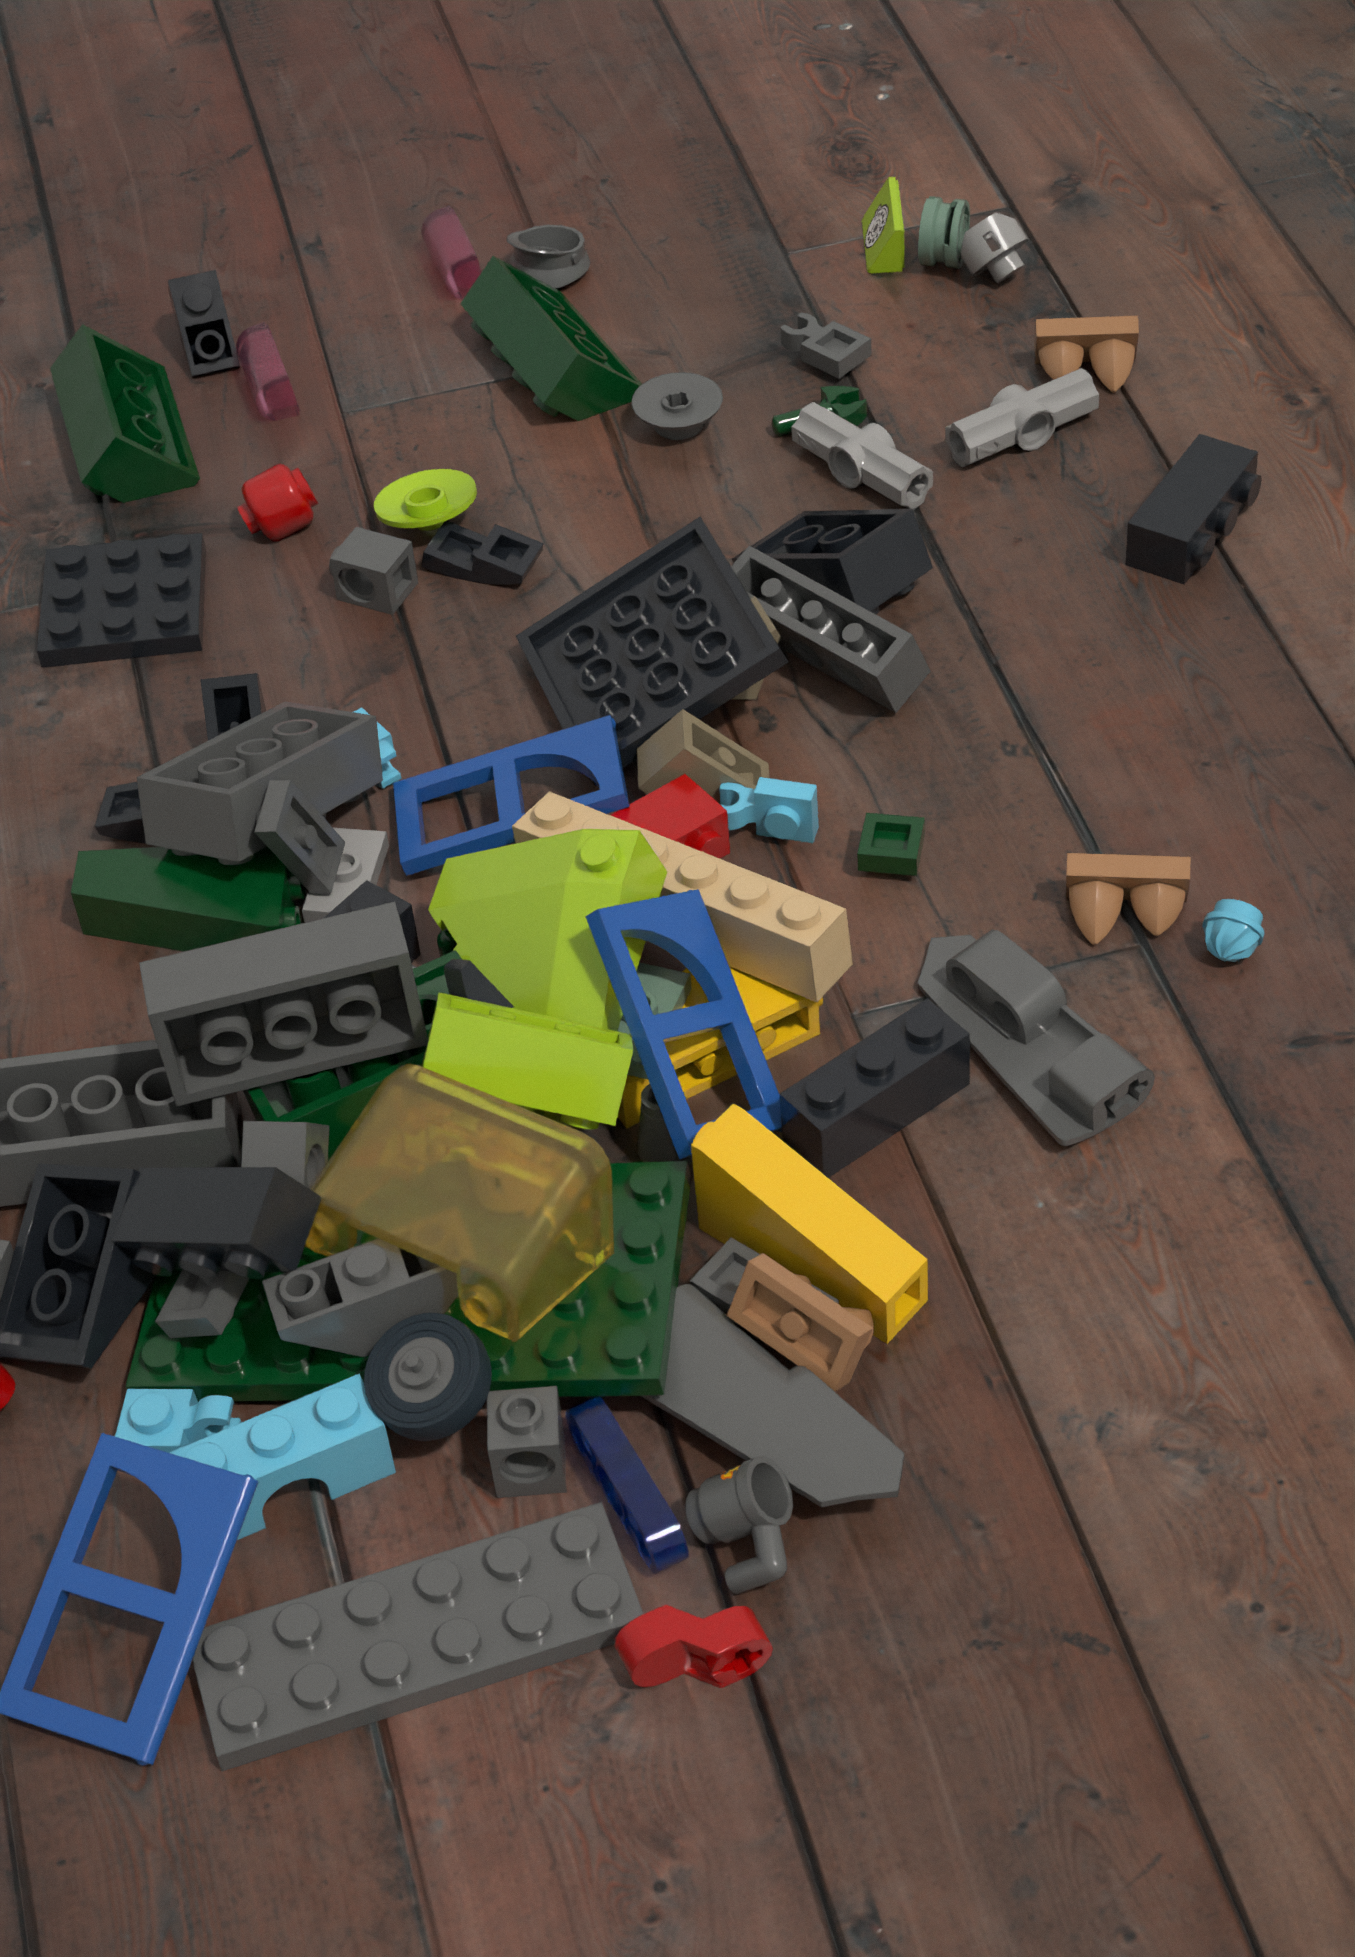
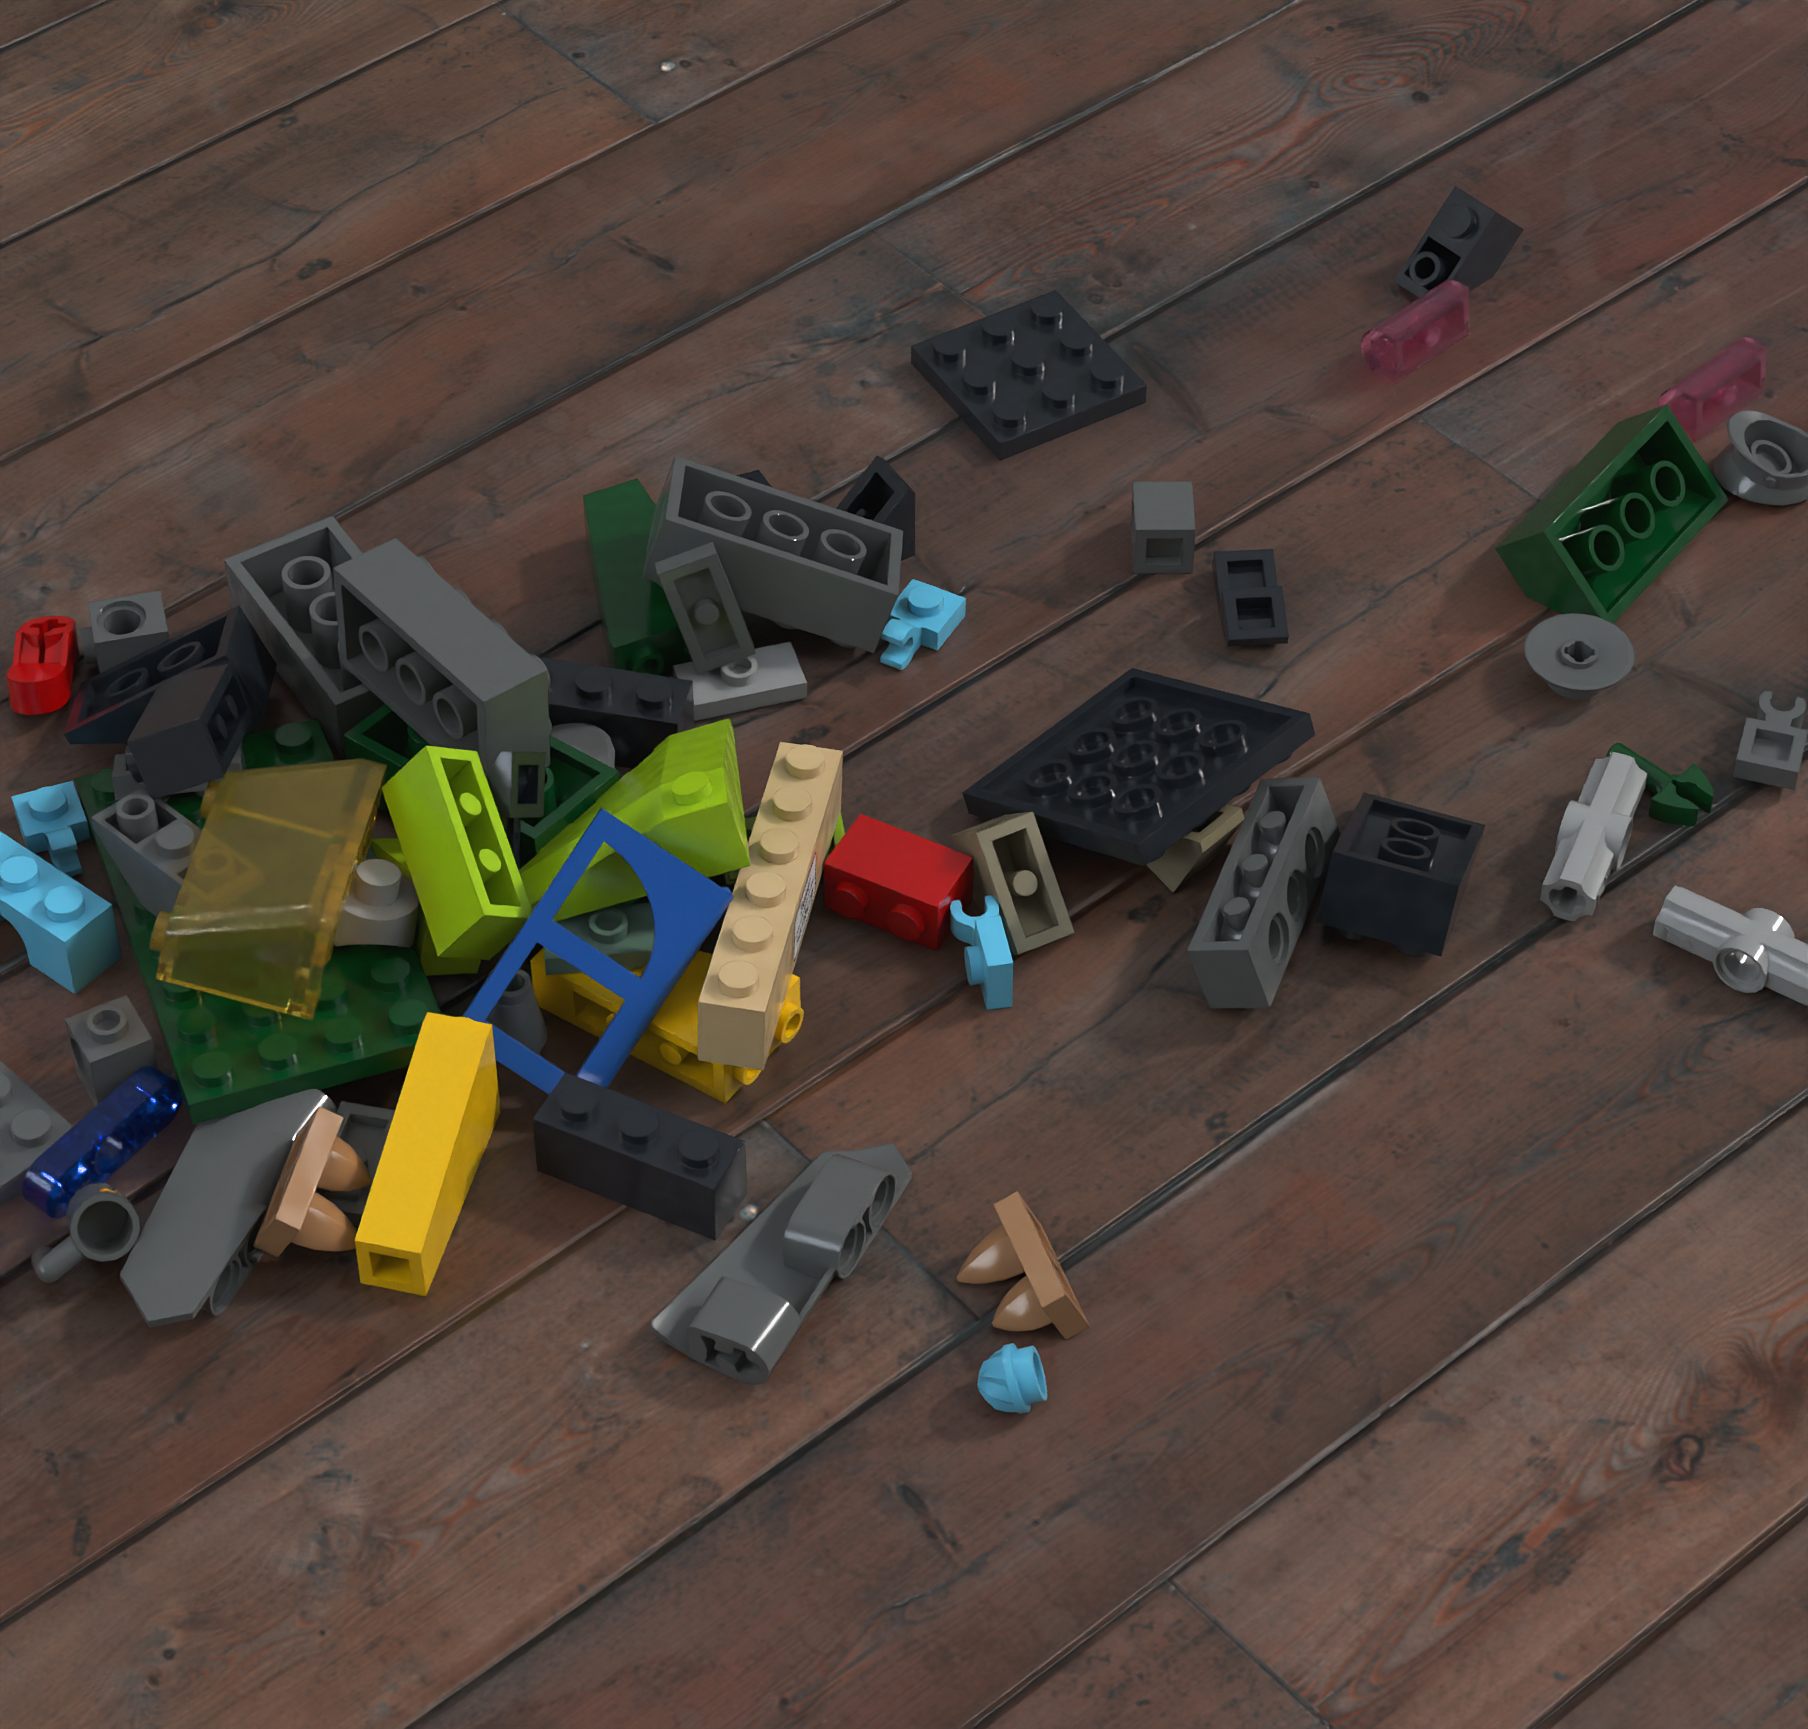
camera: 60 degrees right, 0 degrees up
dark green slope [50,324,200,503] -> none
red head [237,464,319,542] -> none
dark grey brick [241,1121,329,1205] -> none
black wheel [364,1313,492,1441] -> none
lime dish [374,469,477,531] -> none
blue window [393,715,630,876] -> none
dark green plate [857,813,925,876] -> none
black brick [1126,434,1262,585] -> none

